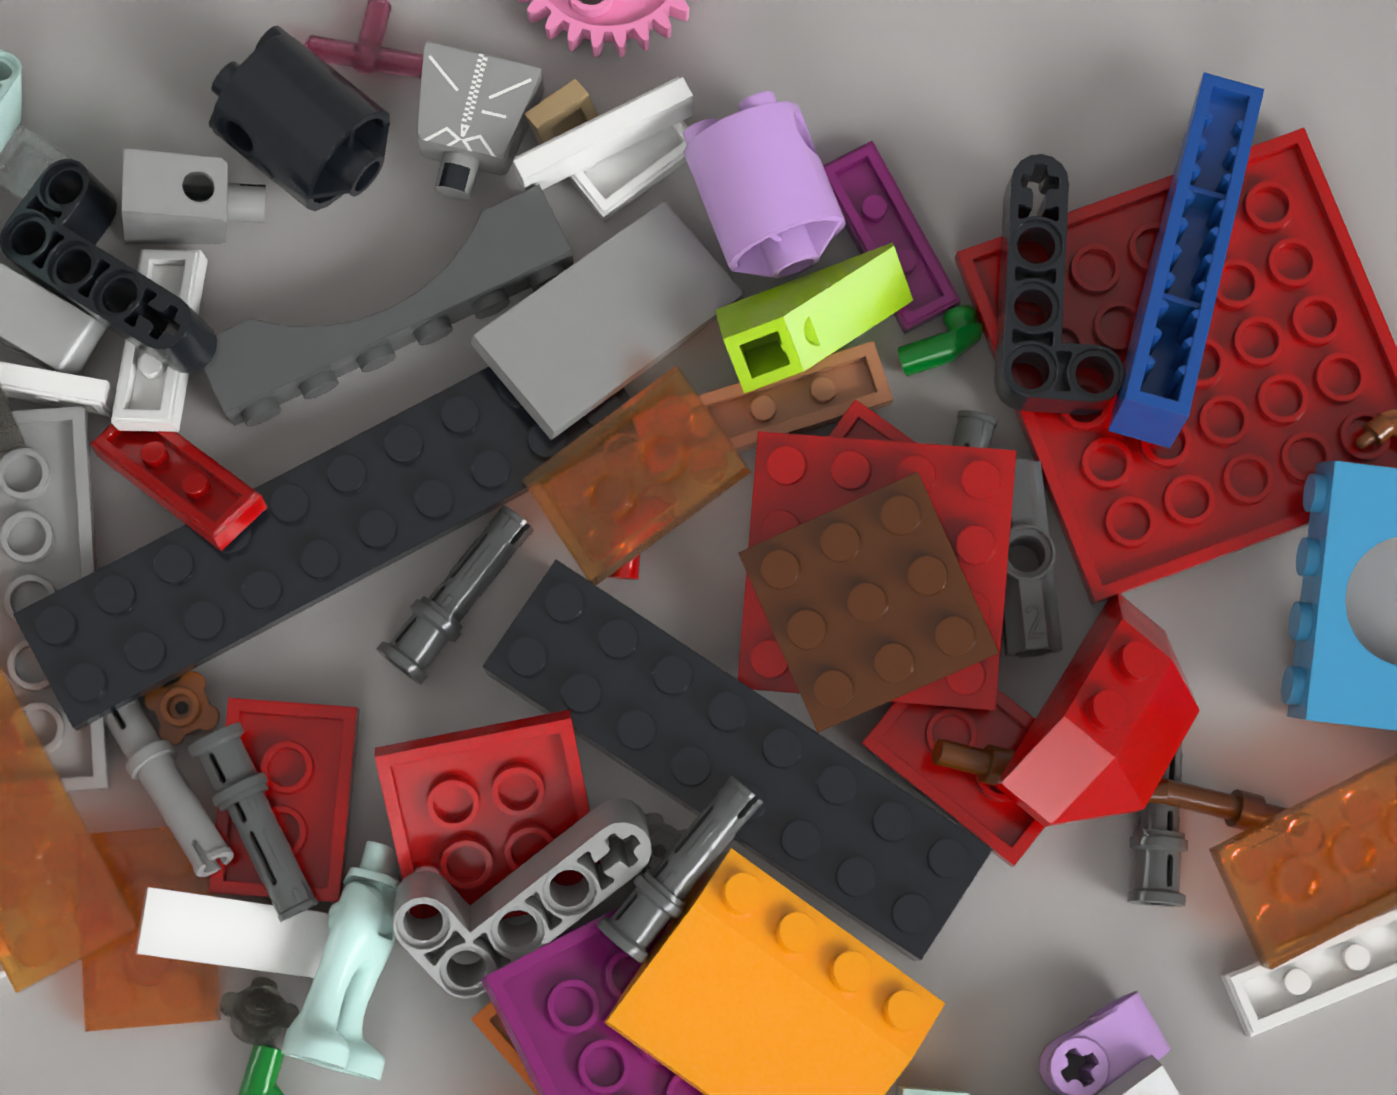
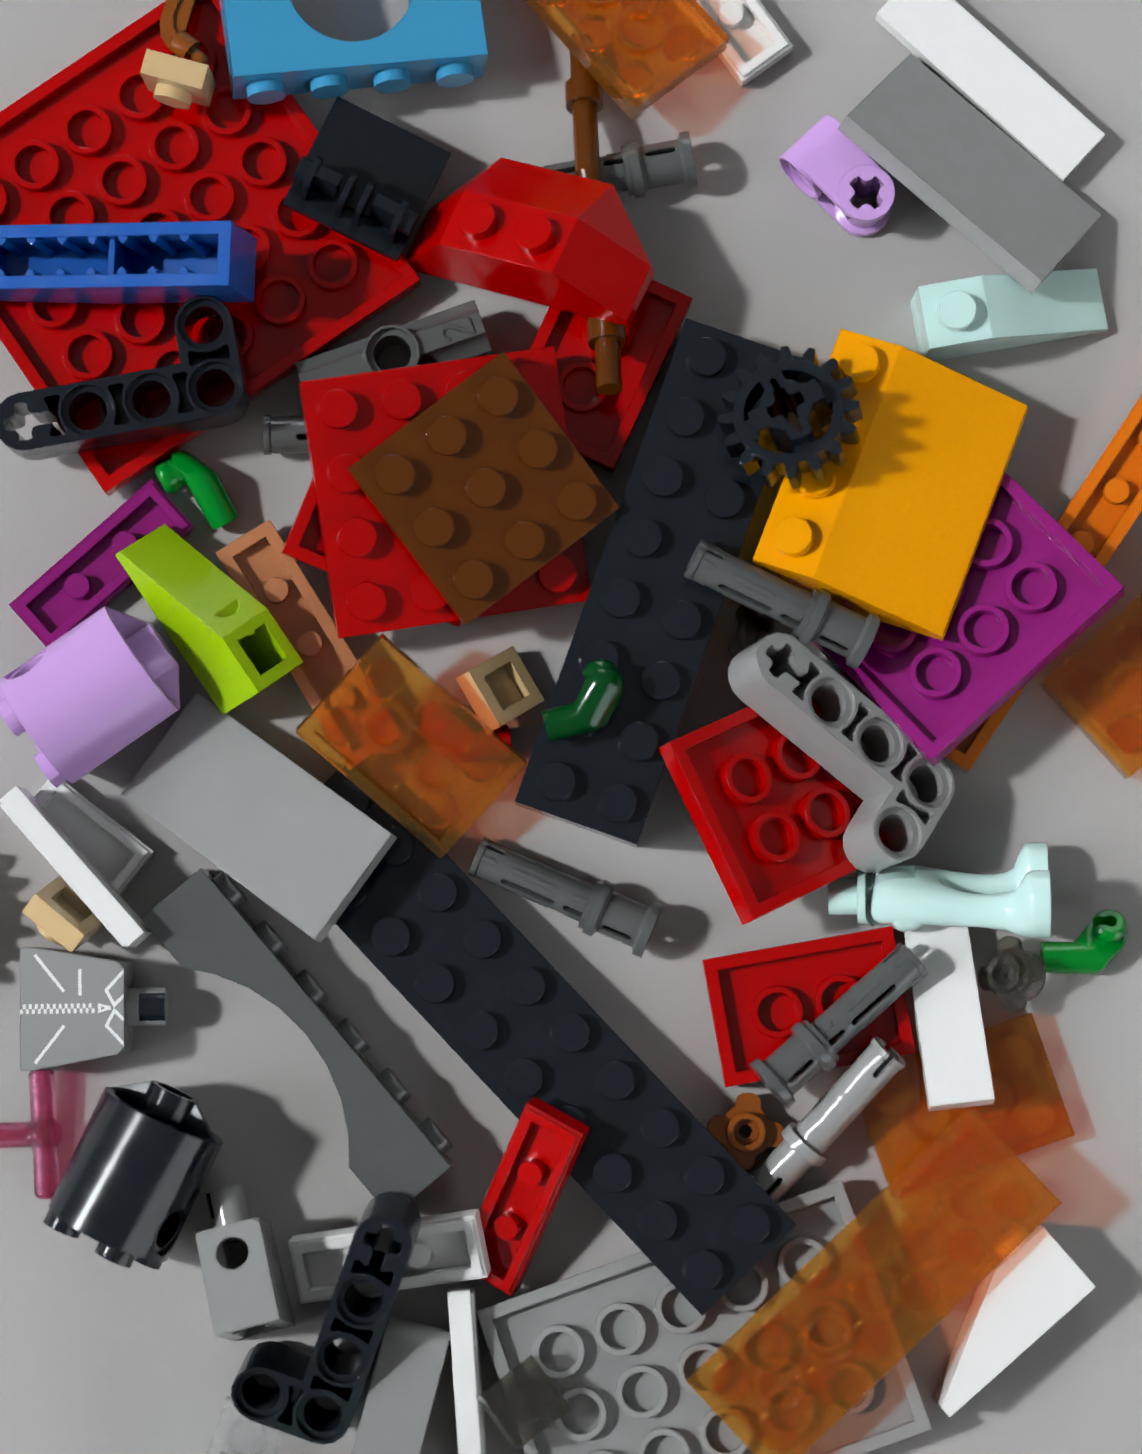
camera: 100 degrees left, 5 degrees up
none -> tan plate [140,49,216,109]
none -> black hinge [282,96,451,262]
none -> tan plate [455,646,545,734]
none -> dark green arm [541,659,624,742]
none -> black gear [718,346,863,489]

